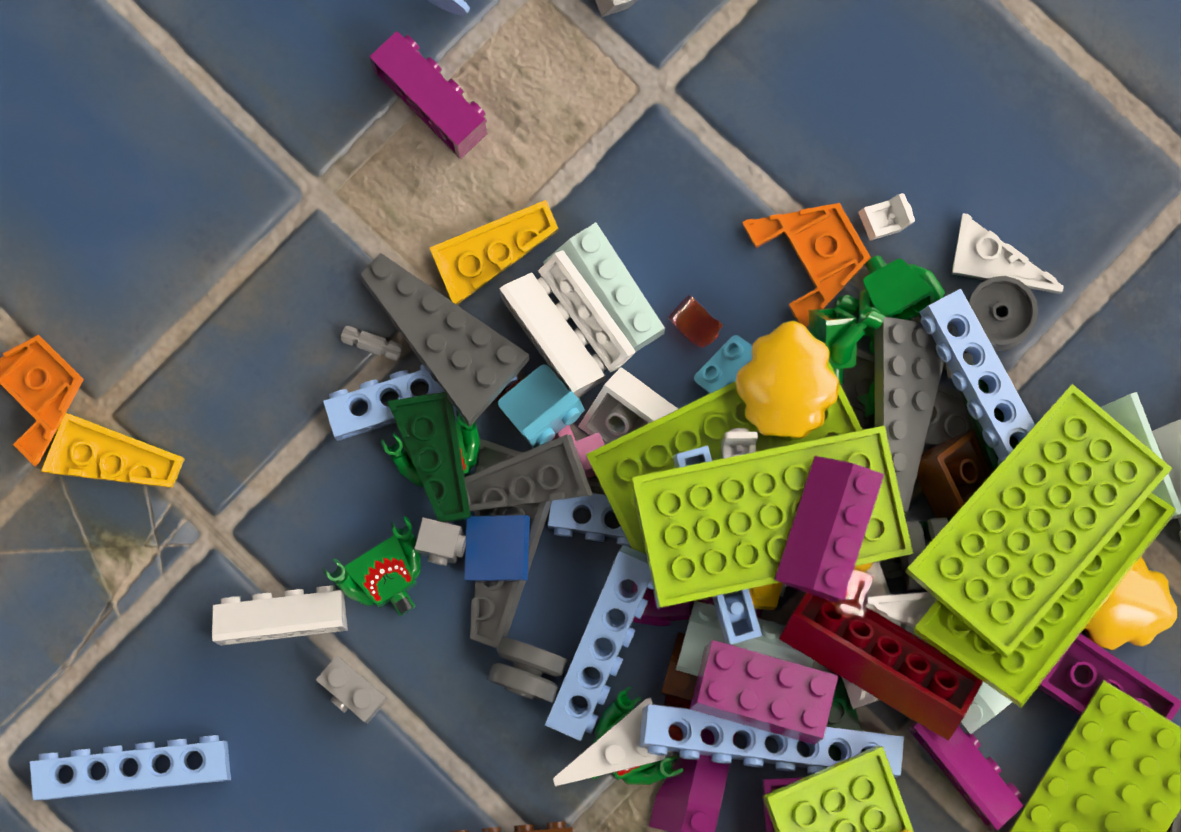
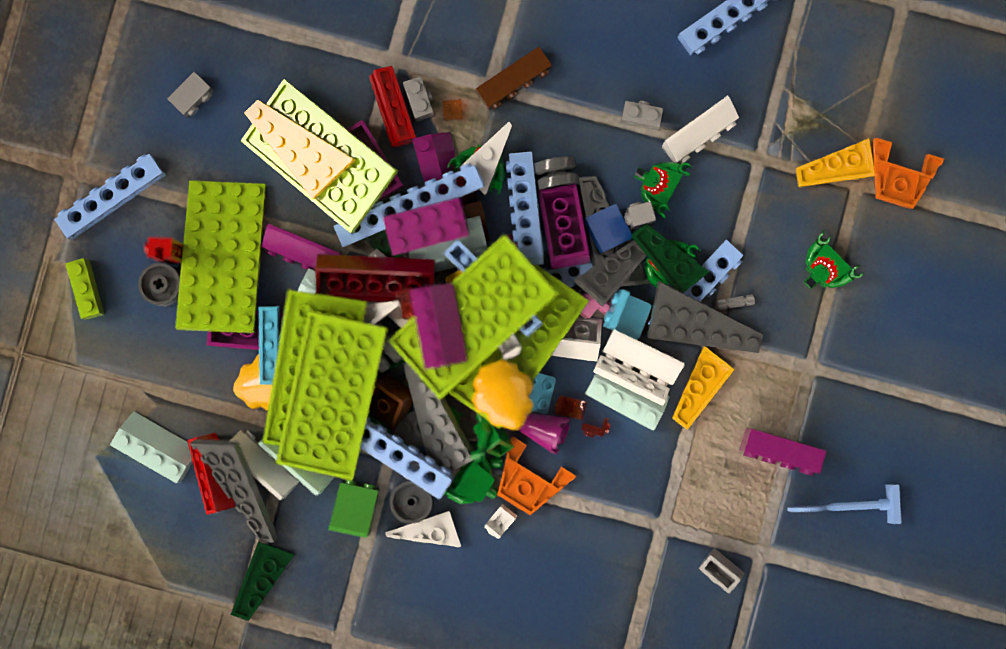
camera: 150 degrees right, 5 degrees up
none -> medium azure tile [259,307,280,385]
none -> bright green slope [328,479,379,538]
none -> magenta cone [517,412,570,455]
none -> magenta brick [538,184,590,270]
none -> clear red bracket [580,417,611,438]
none -> green torso [803,231,865,289]

